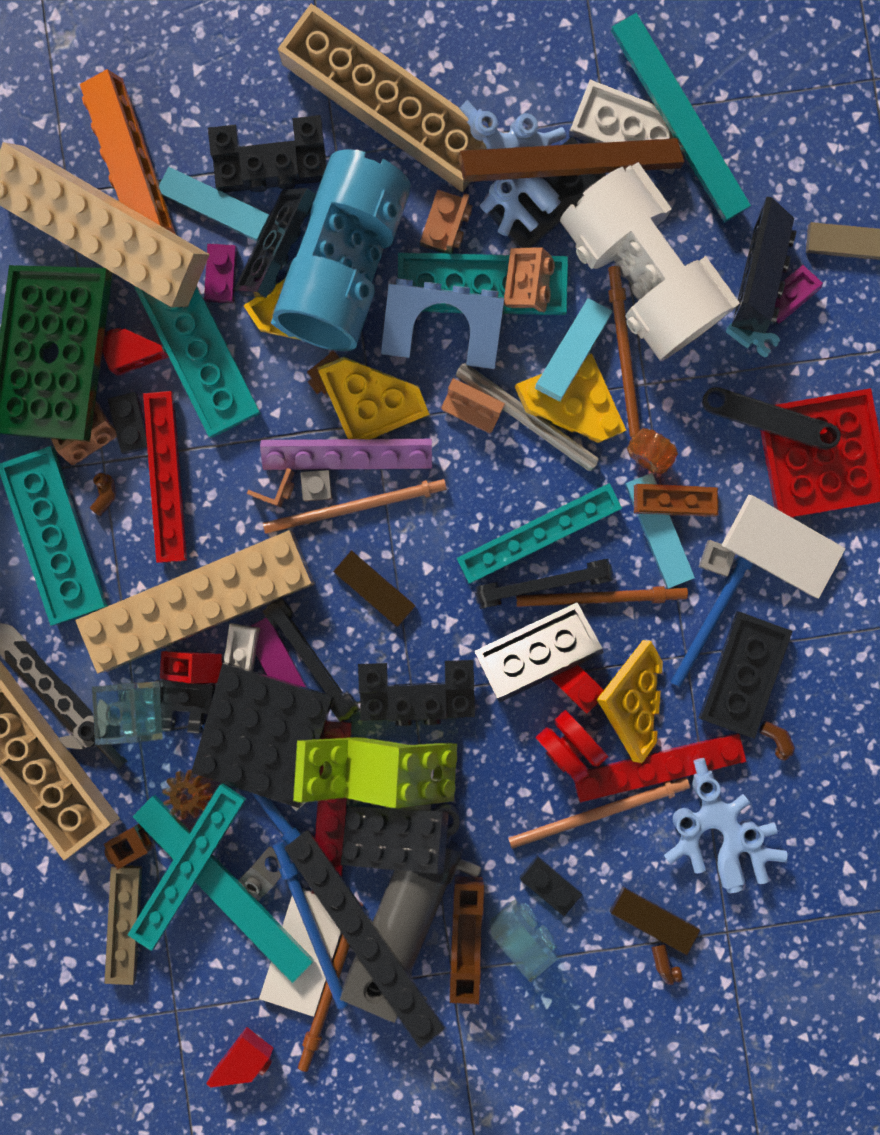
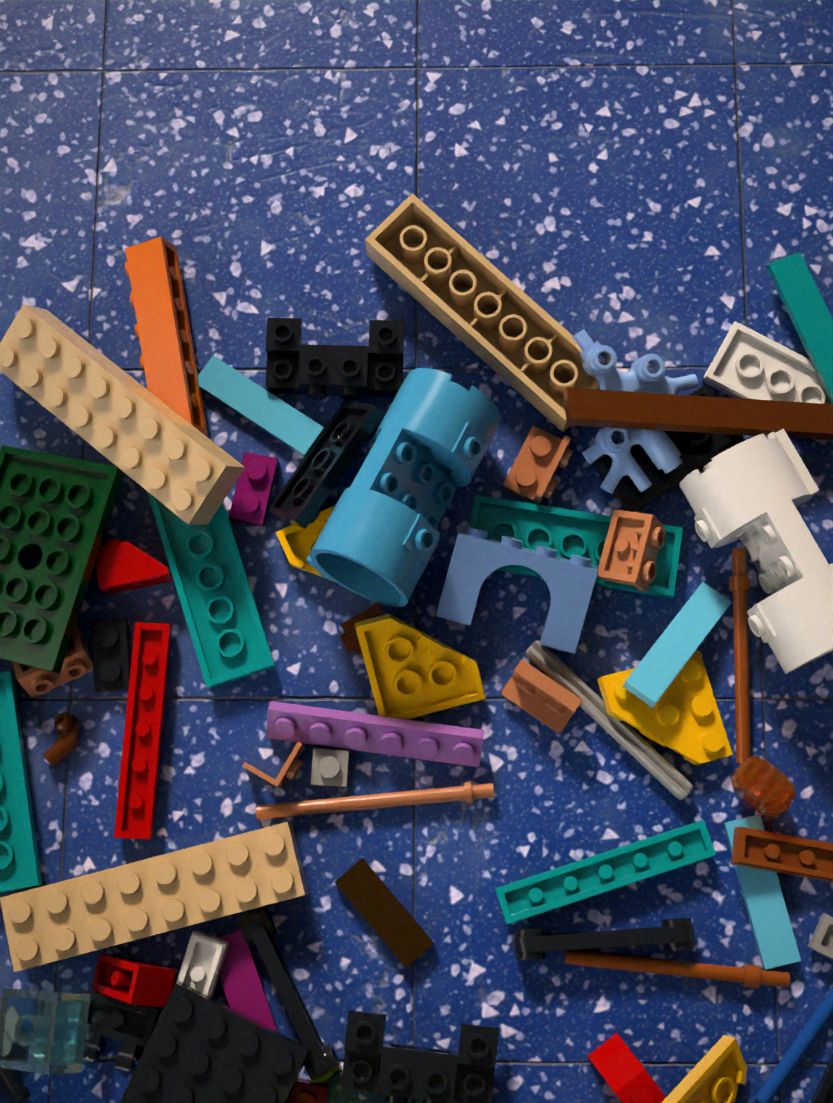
camera: 10 degrees right, 10 degrees down
plate [475,603,604,703] -> none

